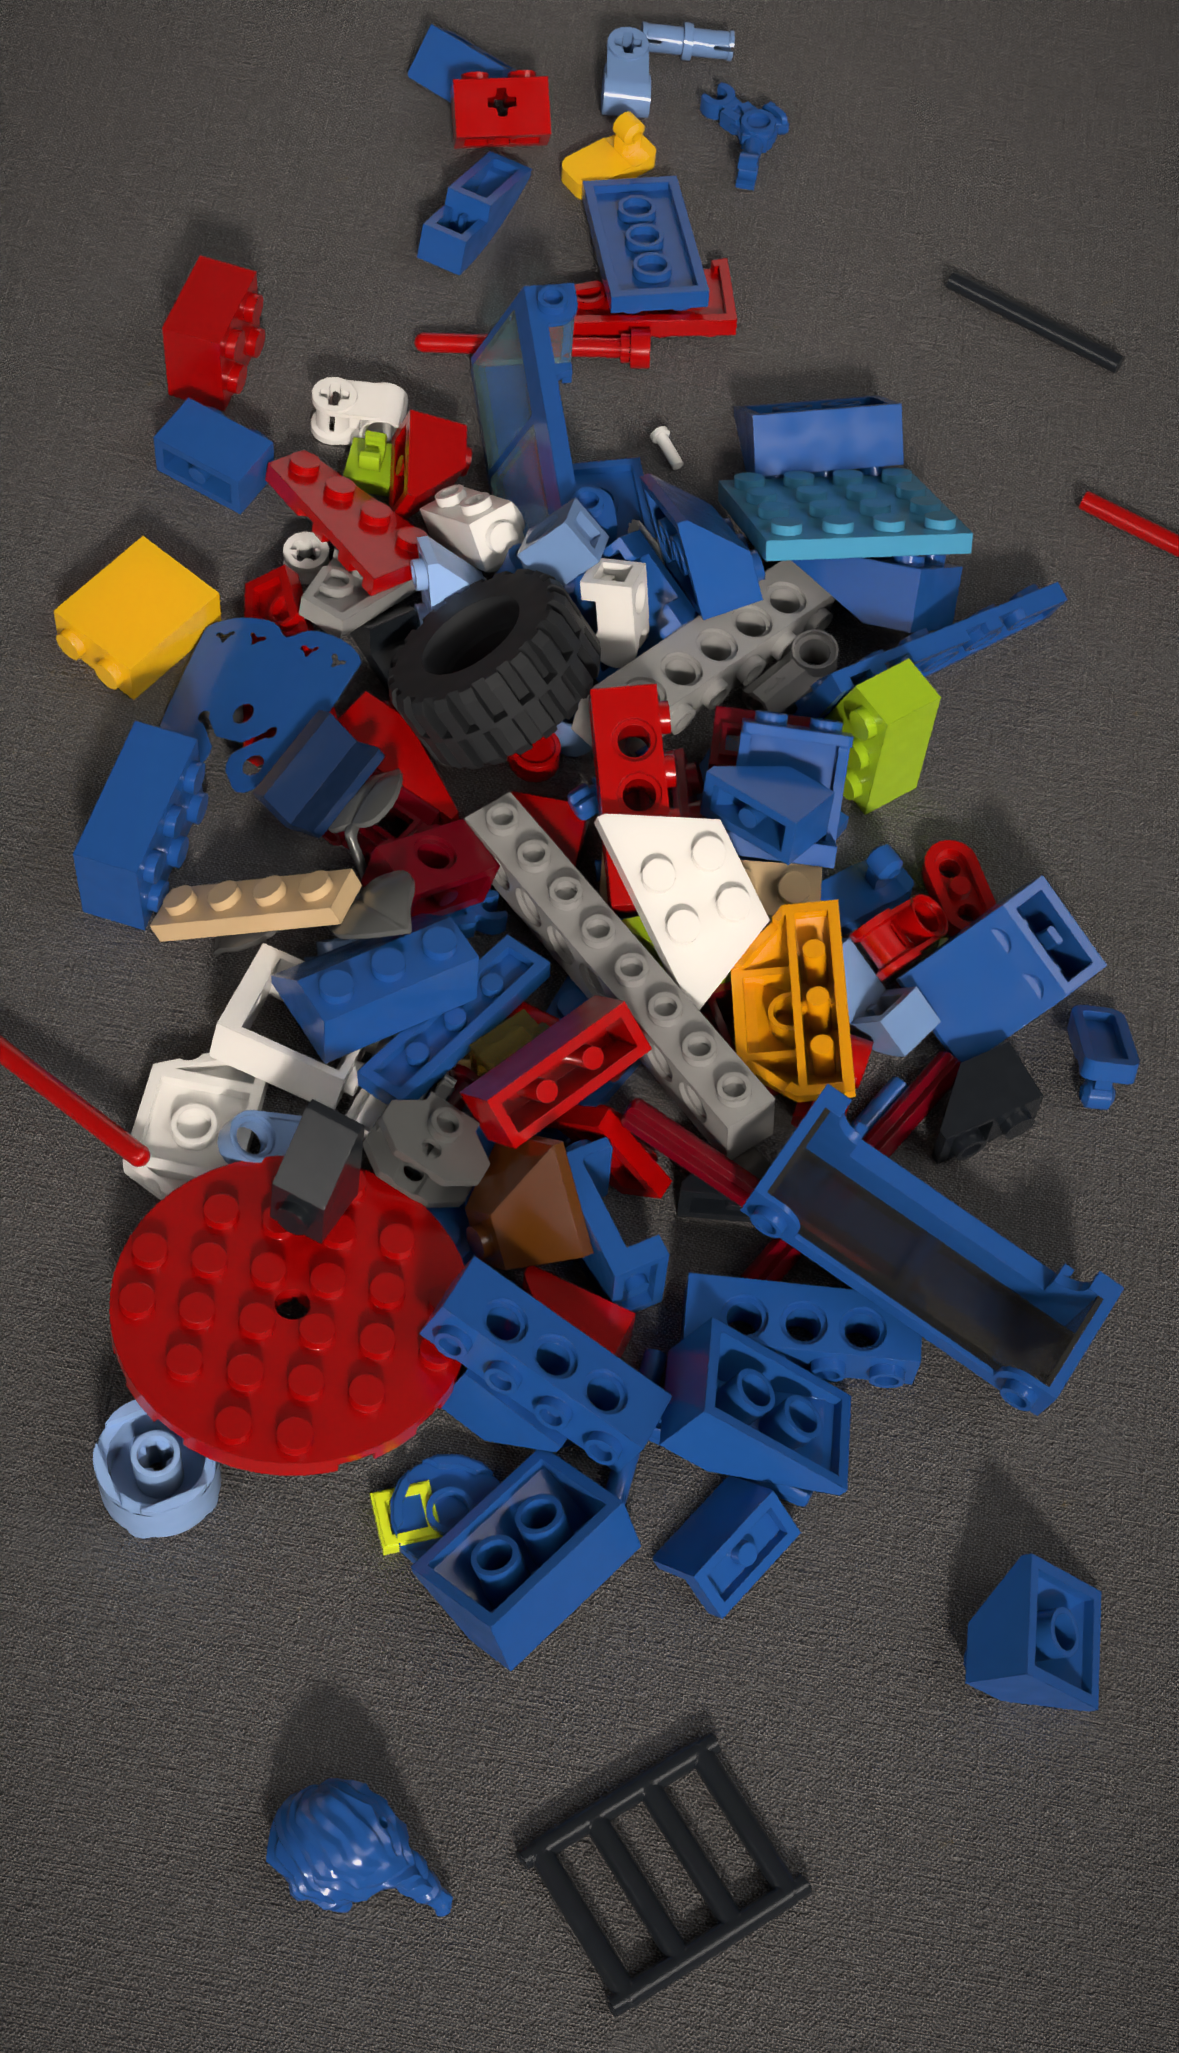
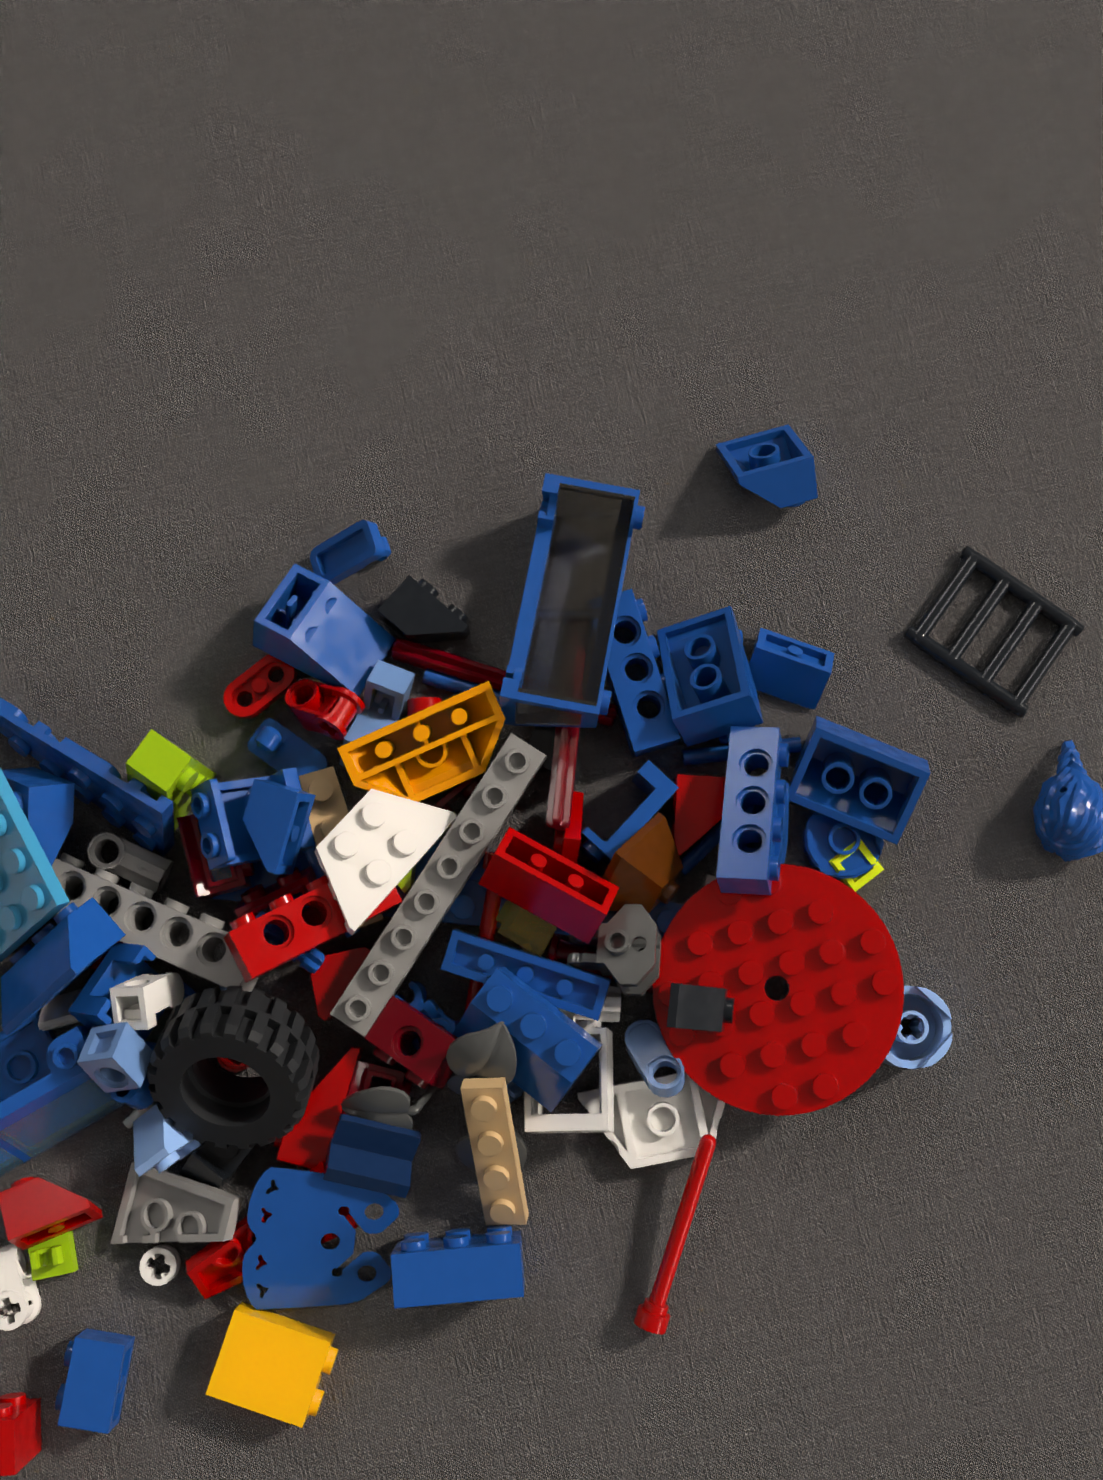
camera: 110 degrees left, 20 degrees up
red wing [265,450,441,596] -> none
white brick [420,485,525,572] -> none

